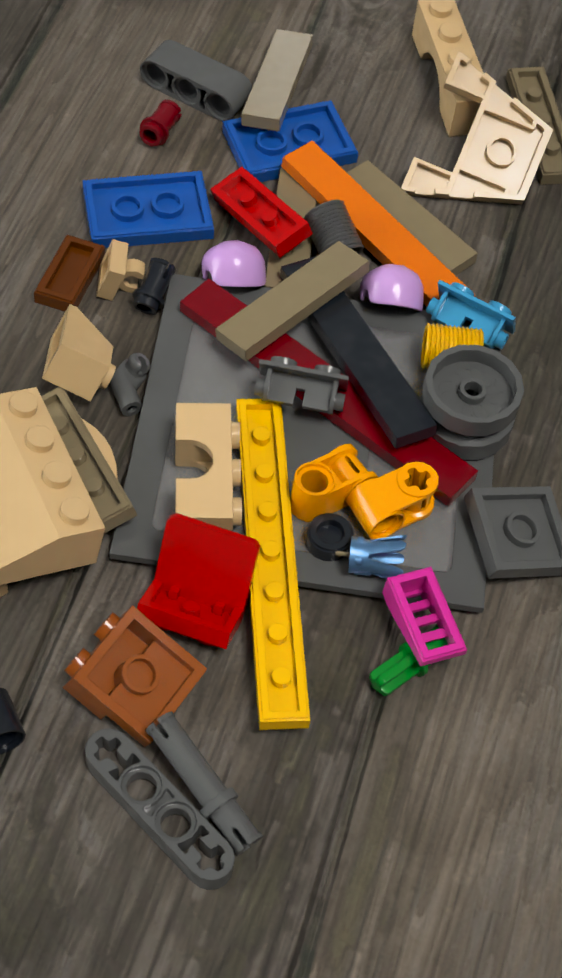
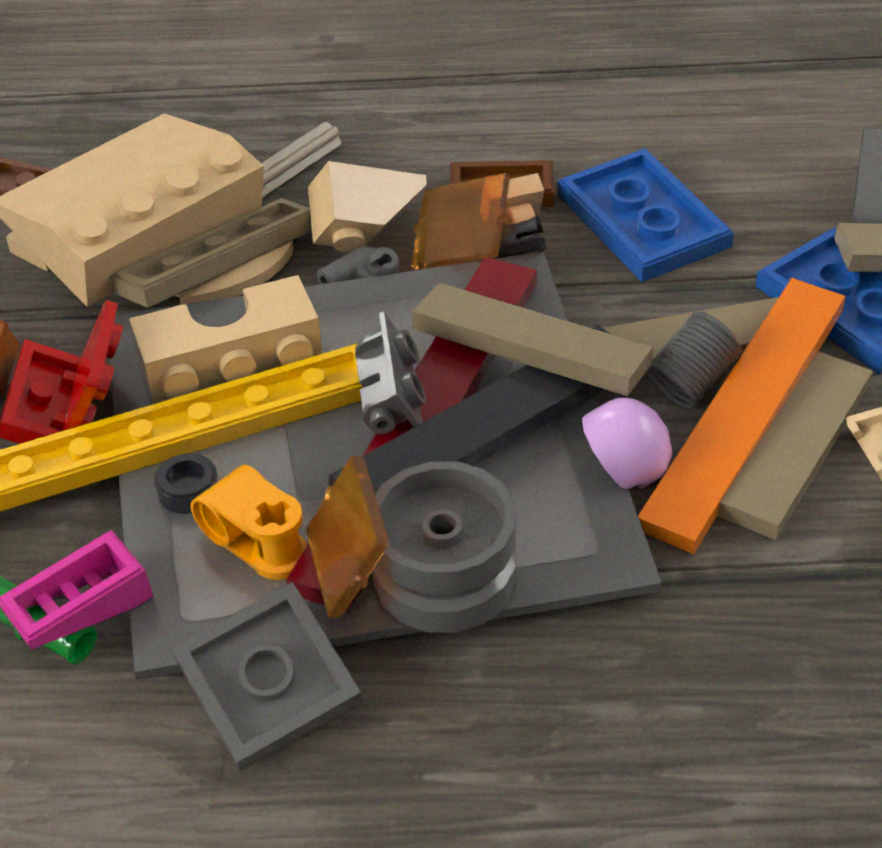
camera: 80 degrees right, 10 degrees down
dark red pin [139,100,182,146] -> none
lavender hair [201,240,266,287] -> none
red plate [210,166,313,258] -> none
light orange piece [290,444,378,522] -> none
flat silver piece [335,535,407,579] -> none
yellow piece [421,323,484,370] -> none
dark azure hinge [426,280,516,350] -> none
none -> clear orange piece [305,455,390,618]
none -> clear orange piece [411,173,510,270]

